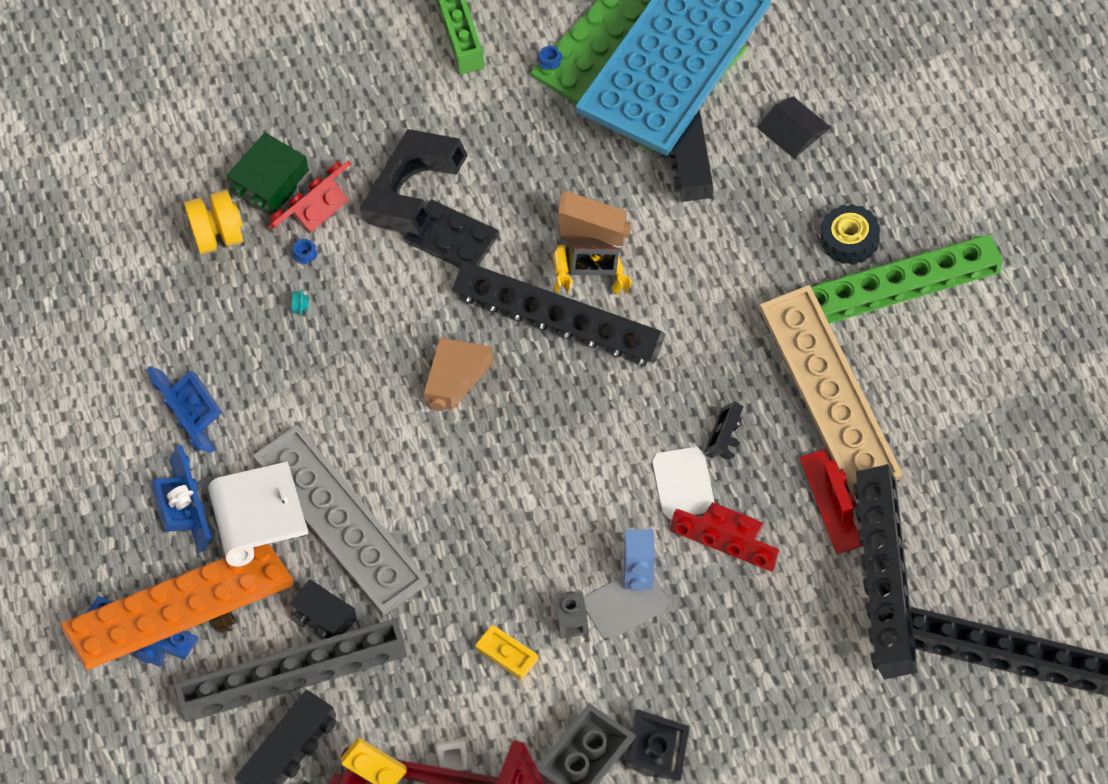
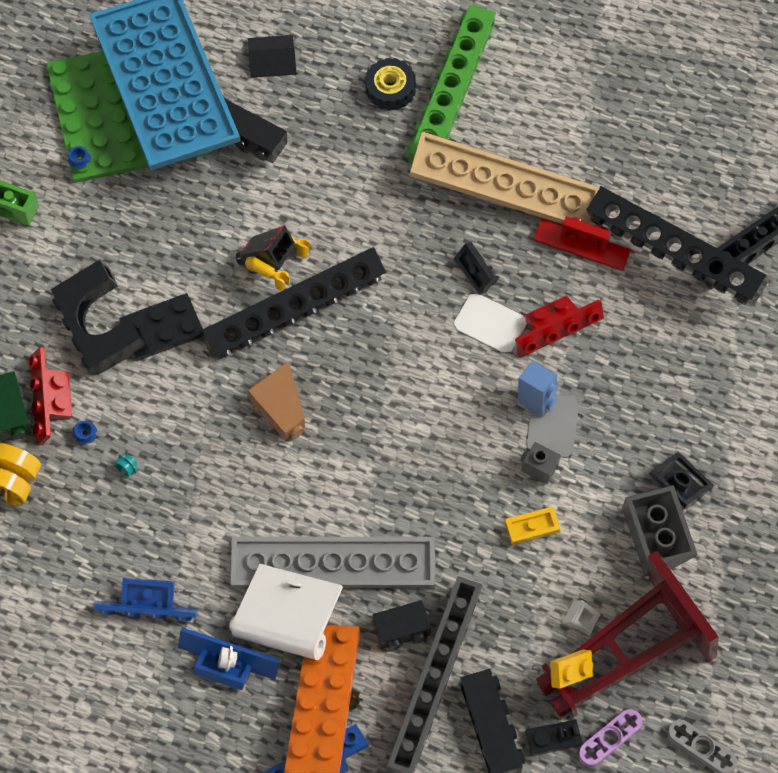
camera: 60 degrees left, 5 degrees up
medium nougat slope [558,191,631,246] -> none

